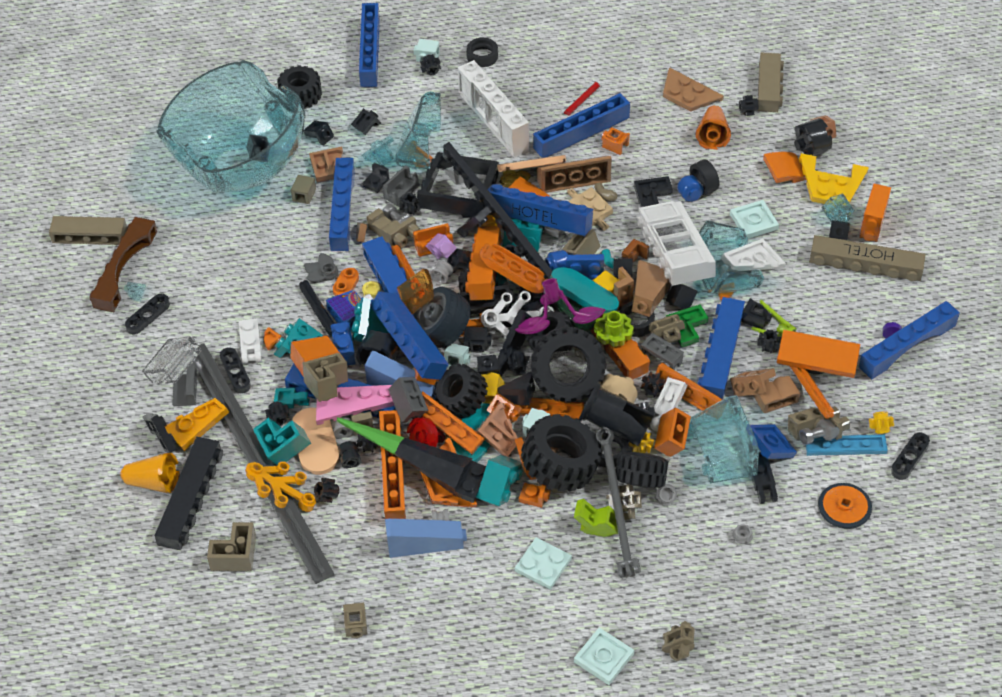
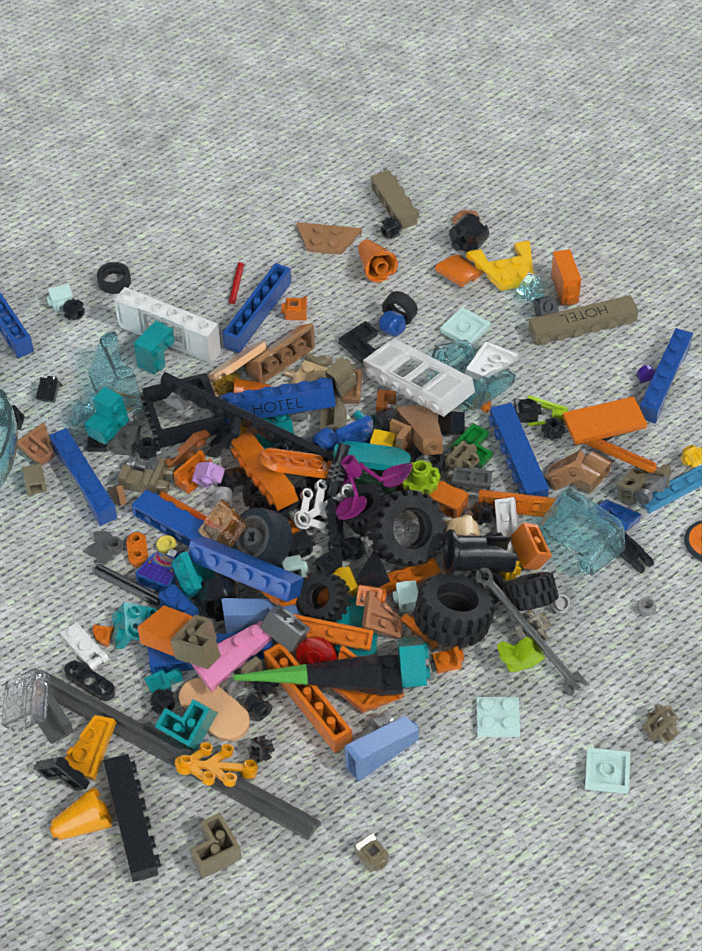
camera: 30 degrees left, 0 degrees up
none -> teal brick [84,387,129,445]
none -> teal brick [134,320,175,375]
none -> dark orange wing [164,429,210,468]
none -> dark tan brick [325,357,357,399]
none -> black hinge [325,443,351,497]
none -> medium nougat plate [341,369,363,404]

